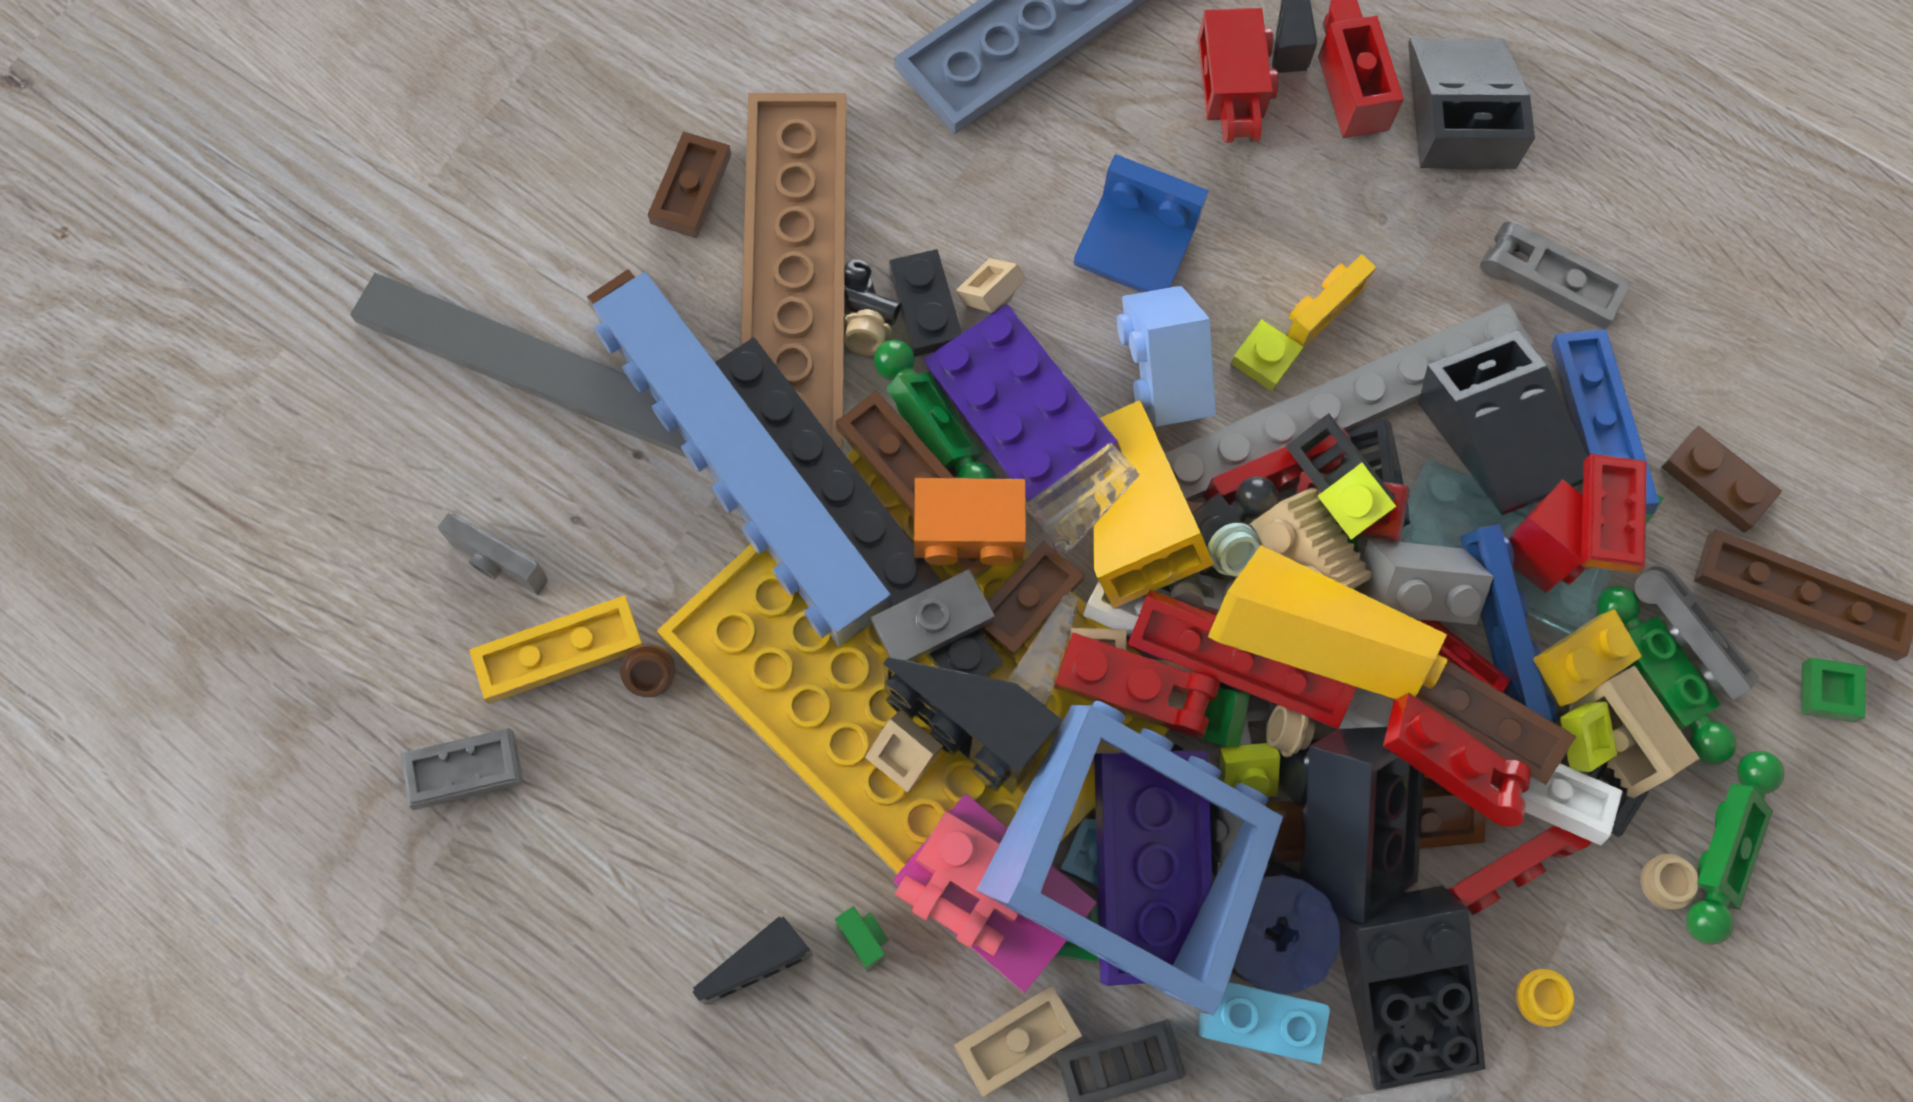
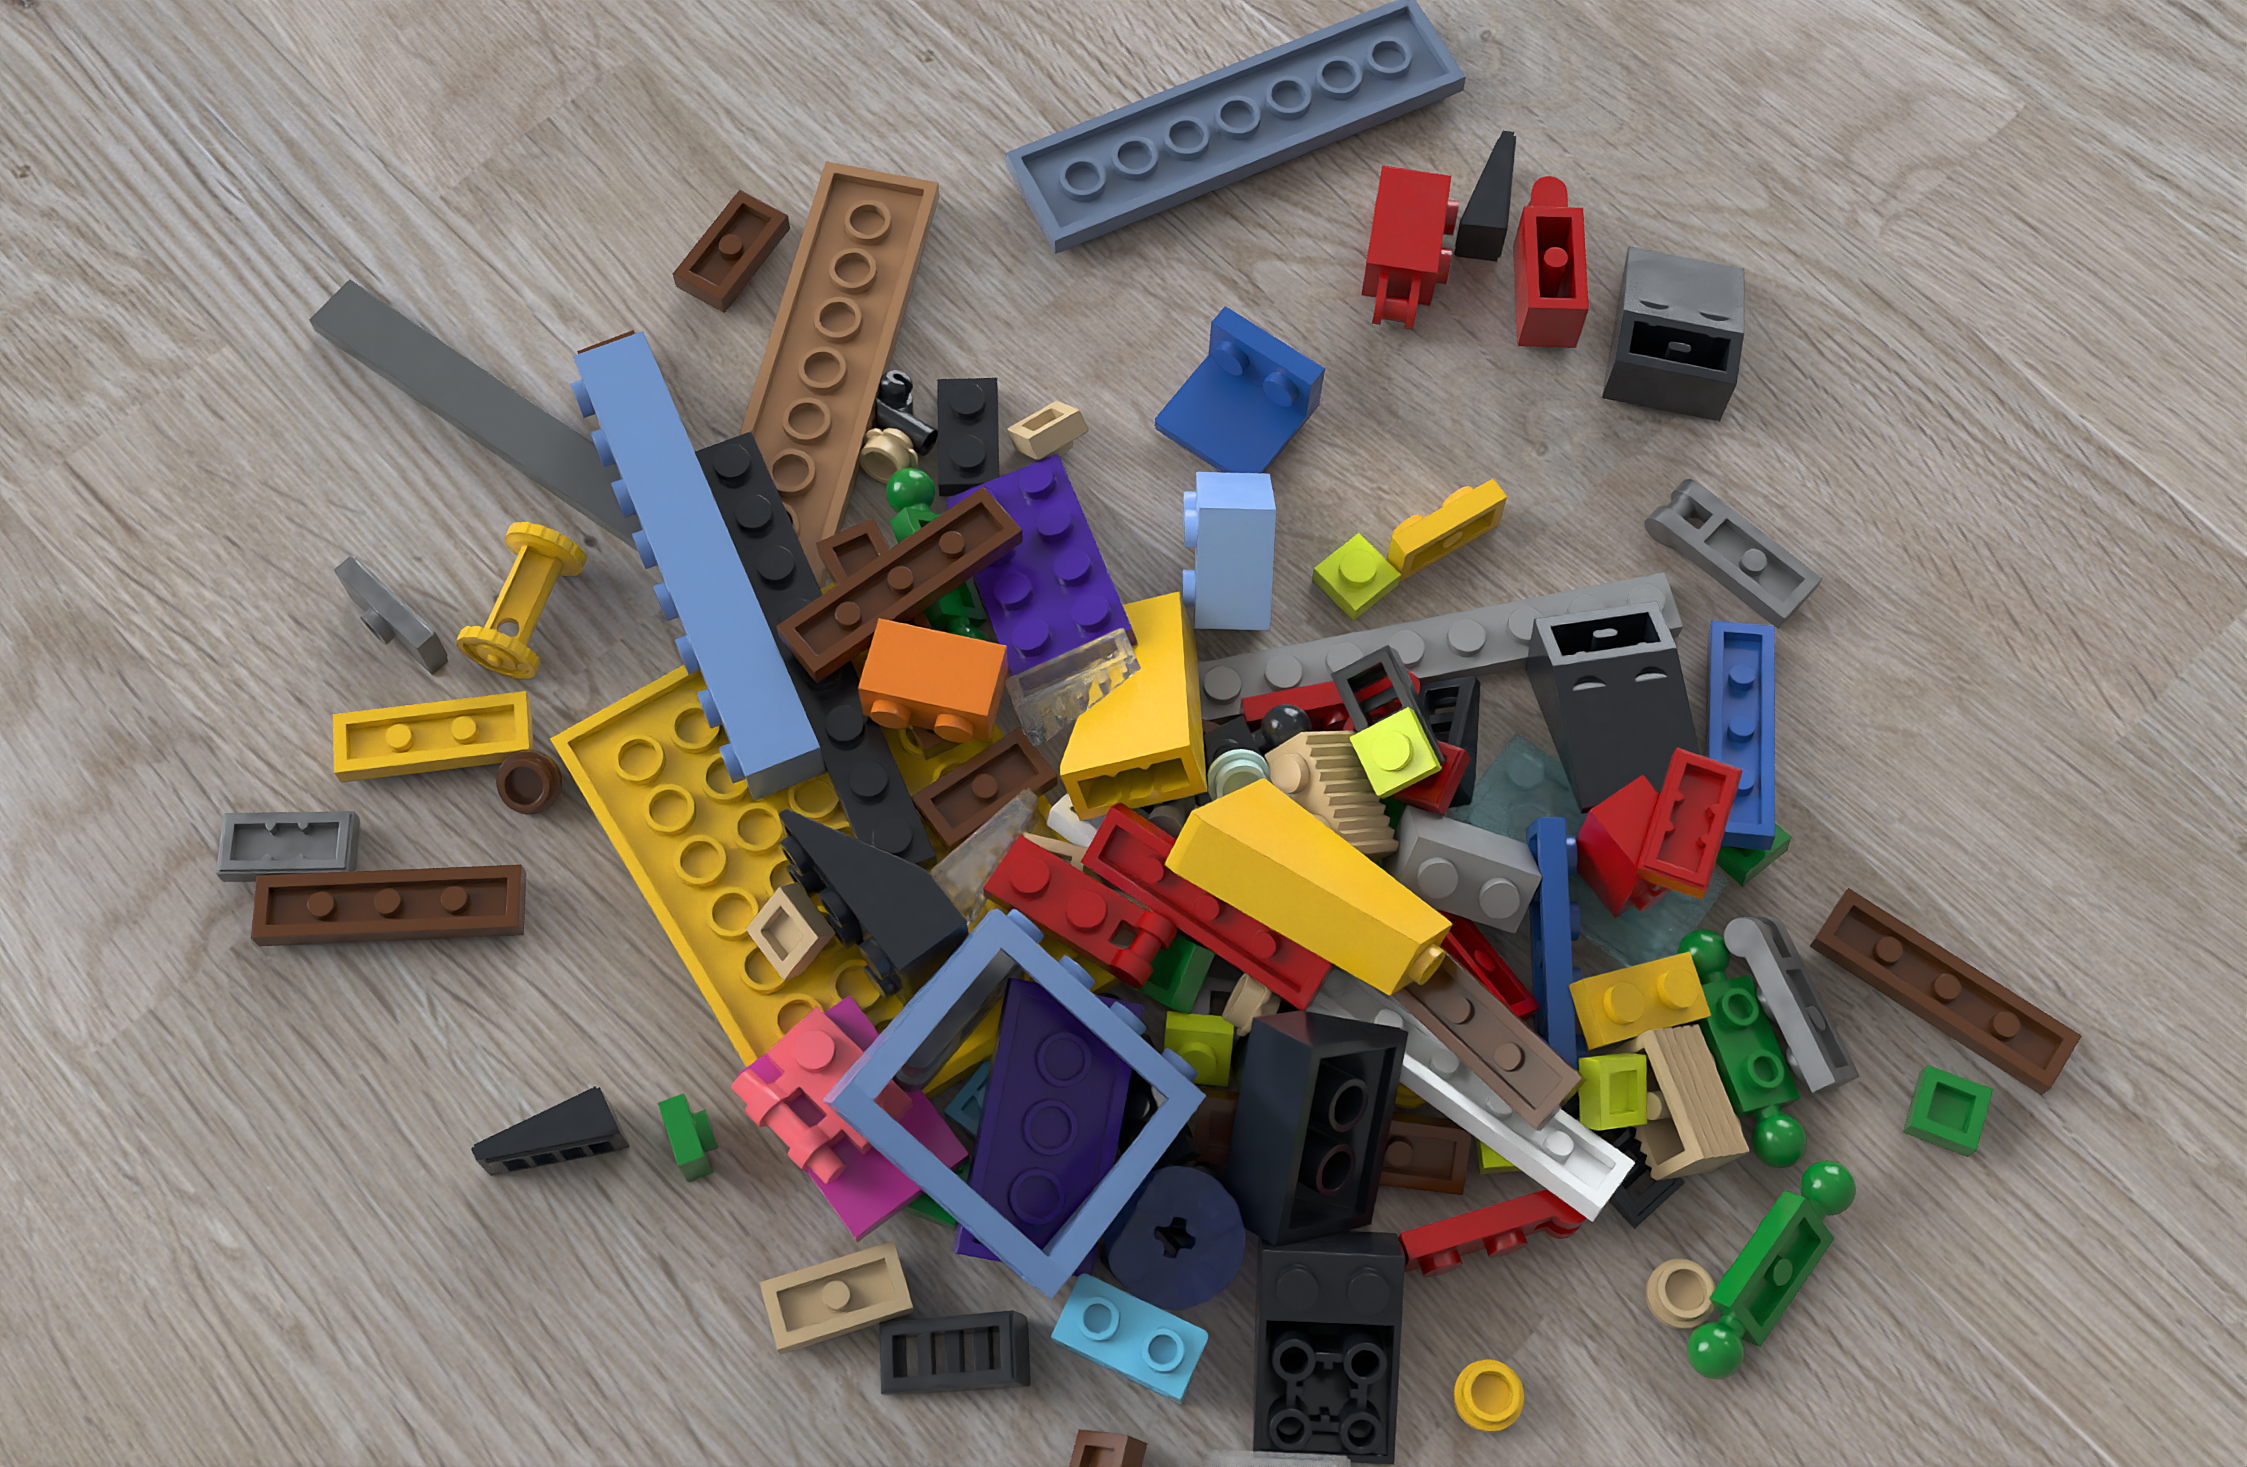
camera: 15 degrees right, 5 degrees down
flat silver plate [871,569,995,662] -> none
red plate [1383,693,1532,827] -> none
reddish brown plate [1661,425,1782,533] -> none
none -> reddish brown plate [251,864,527,946]
none -> yellow hose [456,522,587,679]
none -> reddish brown plate [776,486,1023,683]

